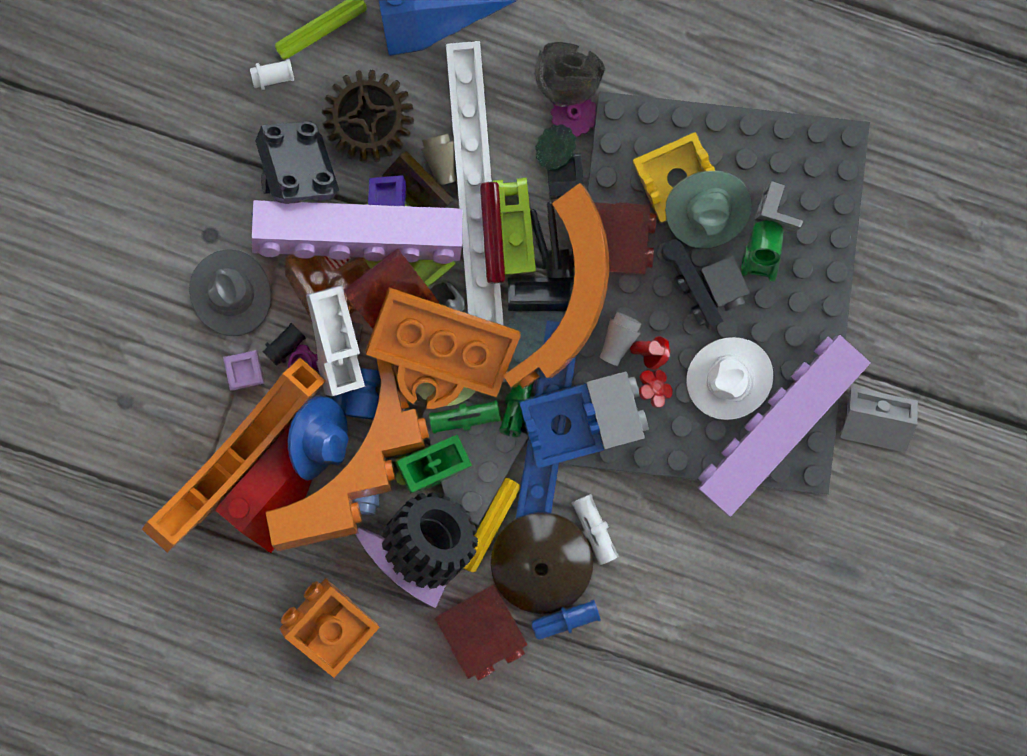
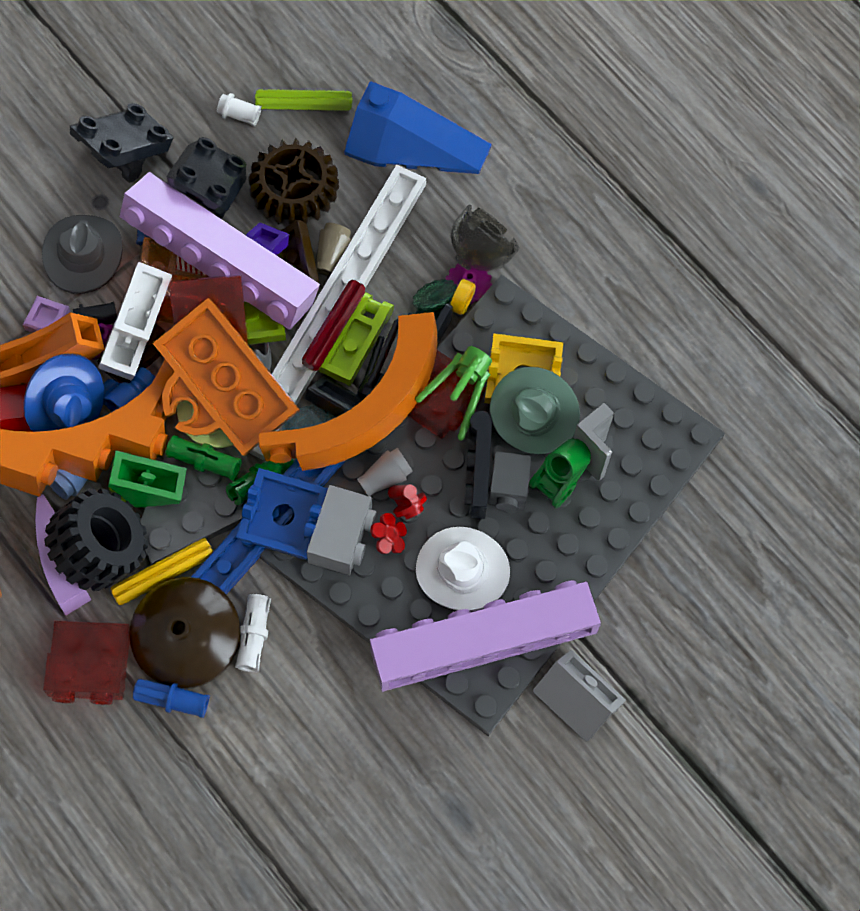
camera: 30 degrees right, 20 degrees down
none -> black shield [70,103,174,183]
none -> bright green plant [415,346,492,441]
none -> yellow tile [450,279,476,315]

